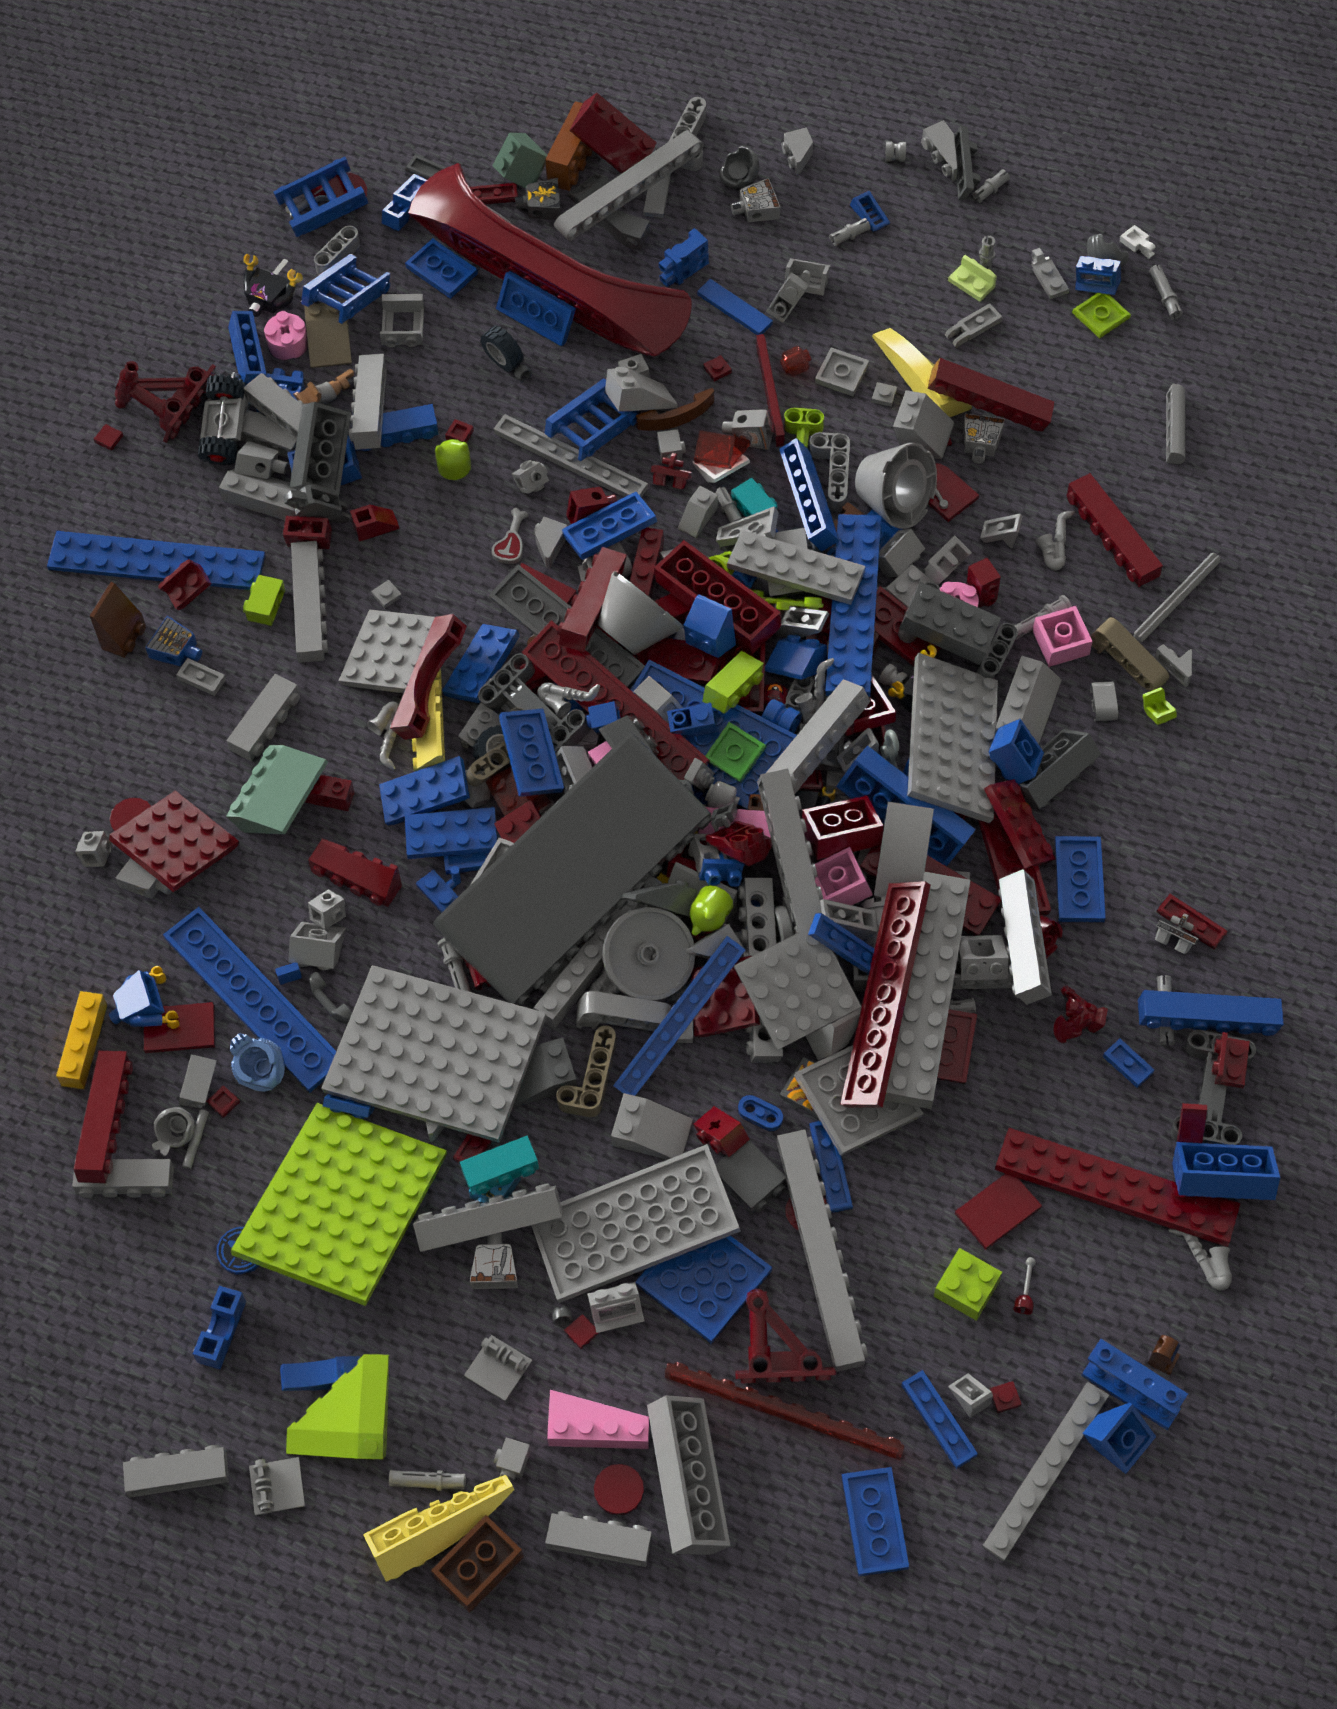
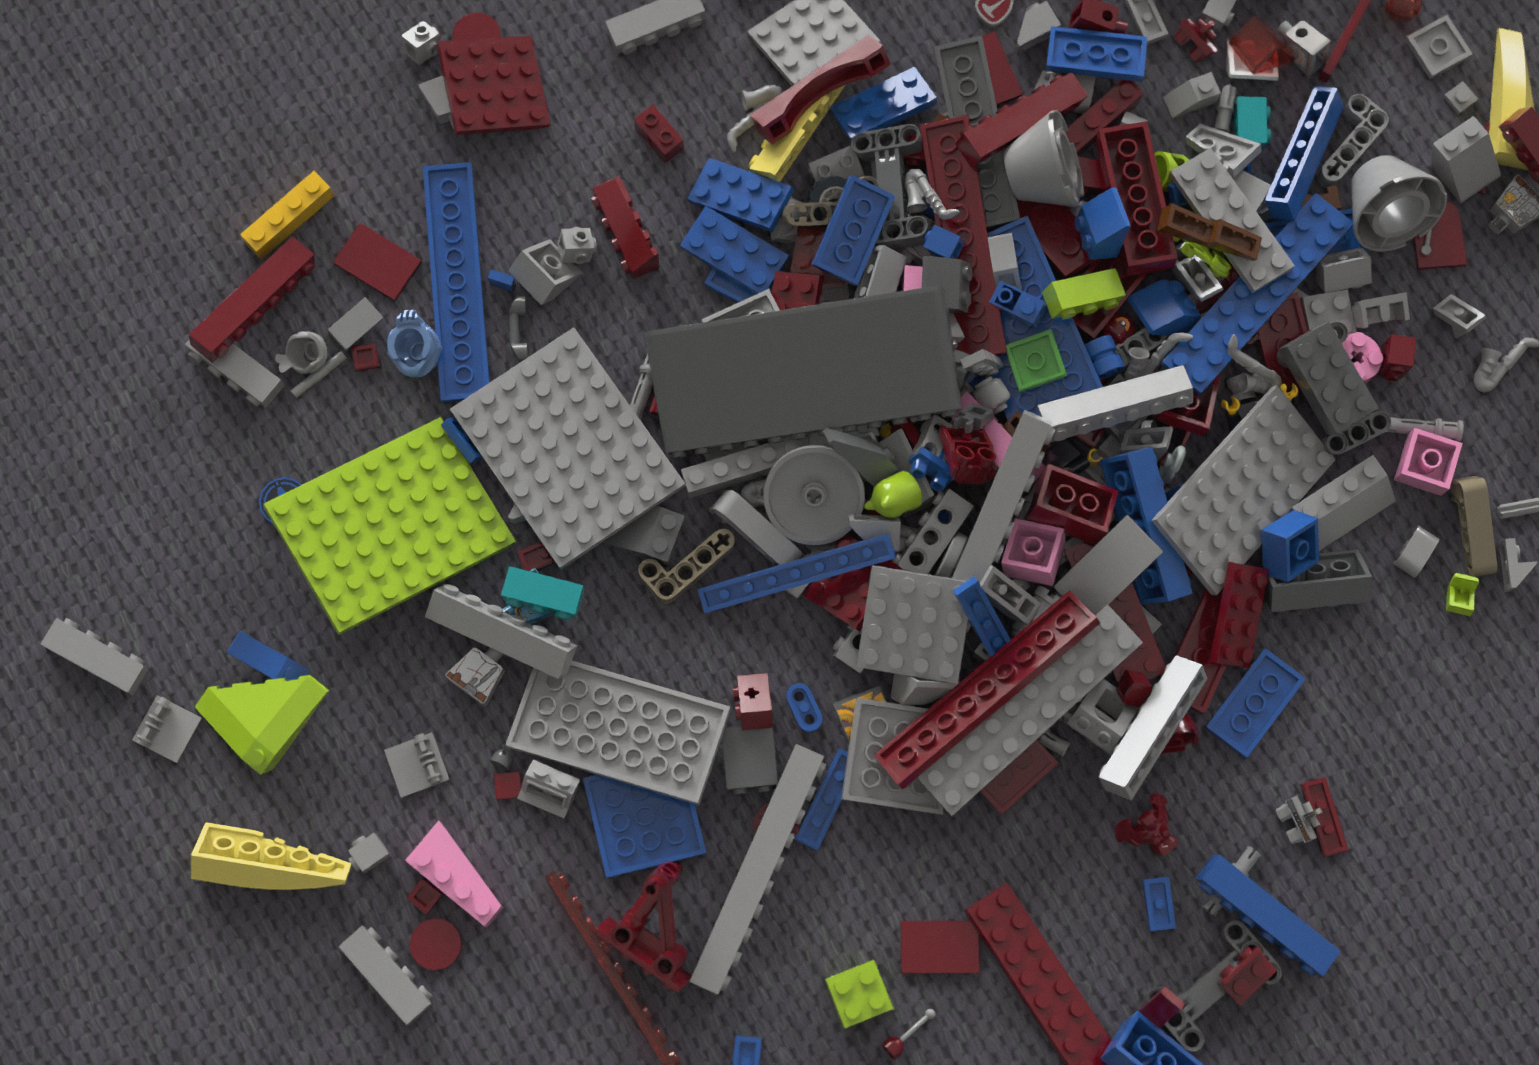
camera: 30 degrees right, 15 degrees up
blue torso [109,966,179,1029] -> none
blue arch [193,1286,246,1369] -> none
sand green slope [226,745,328,834] -> none
light grey pin [389,1470,466,1491] -> none
blue plate [416,866,461,913] -> none
reddish brown brick [431,1515,524,1613] -> none
light grey slope [611,1093,693,1160] -> none
light grey brick [647,1395,730,1555] -> none
lime beam [784,408,824,448] -> none
none -> dark red plate [407,877,444,914]
none -> dark red plate [1116,669,1152,707]
none -> reddish brown slope [1157,204,1262,261]
none -> light grey piece [1228,334,1282,394]

